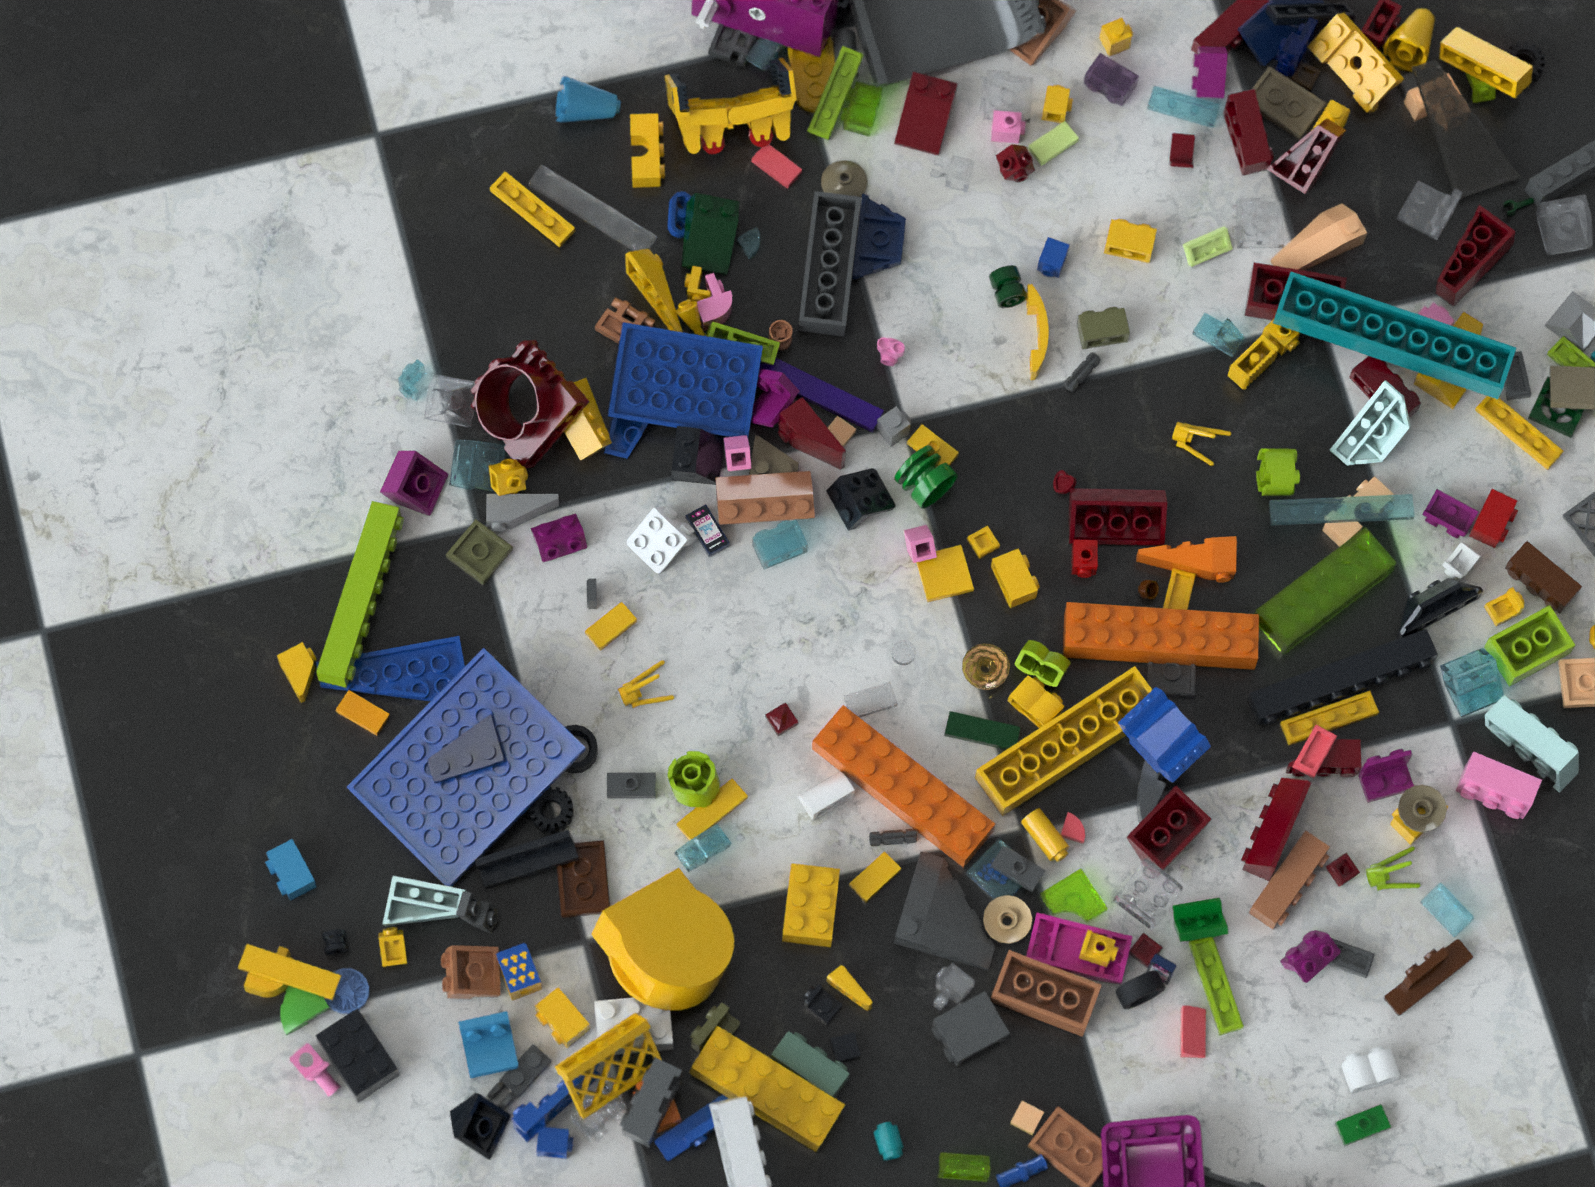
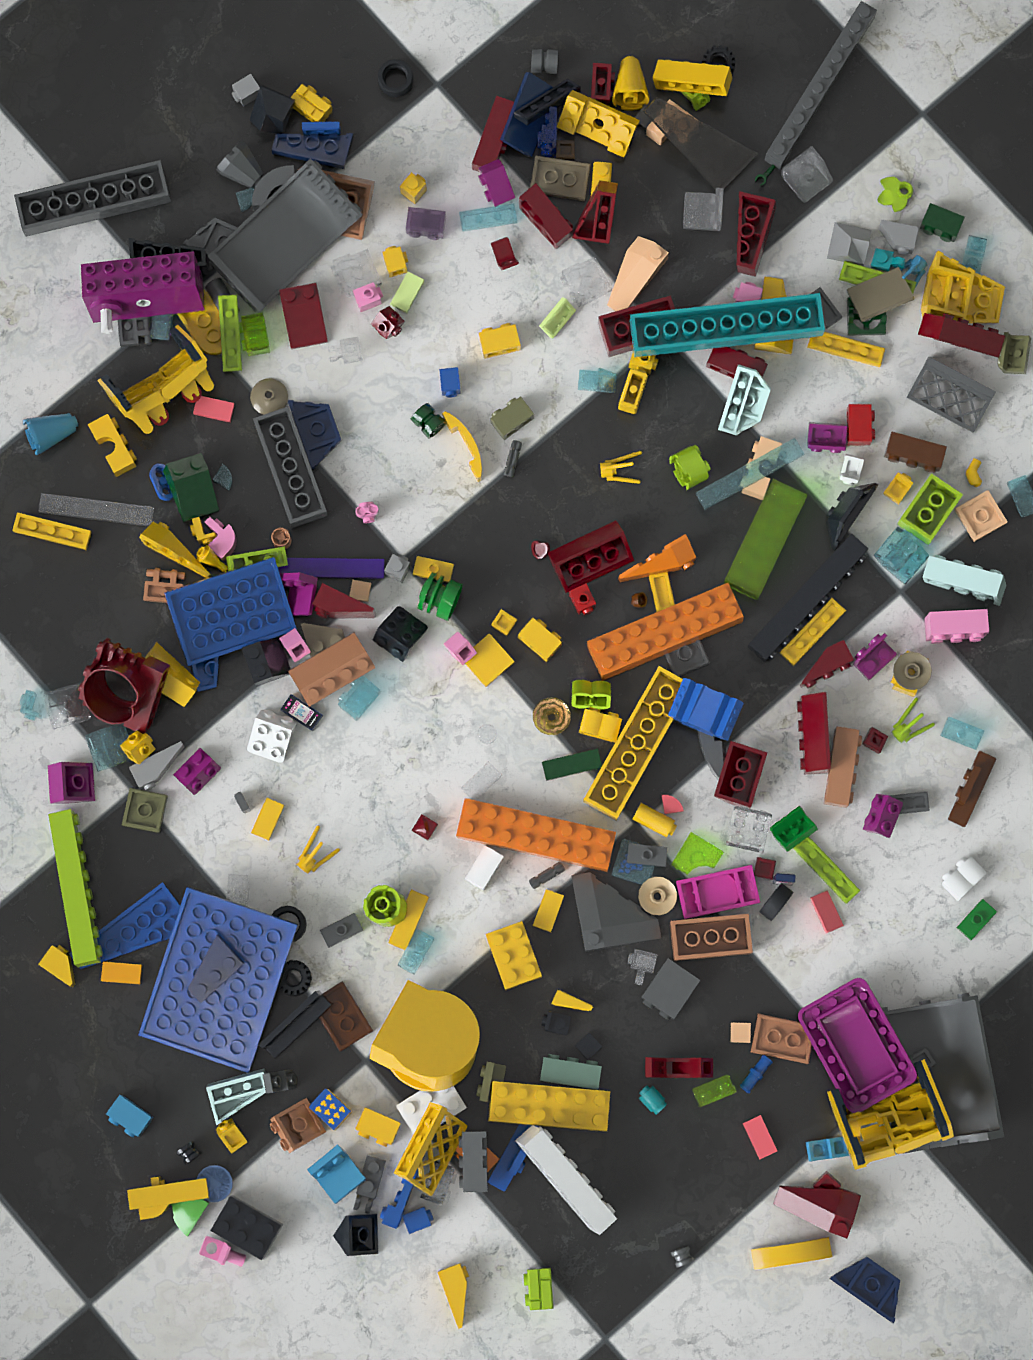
camera: 20 degrees left, 10 degrees up
yellow brick [1079,930,1118,968] -> none
coral tile [1292,725,1337,779] -> none
none -> dark red arch [645,1057,713,1078]

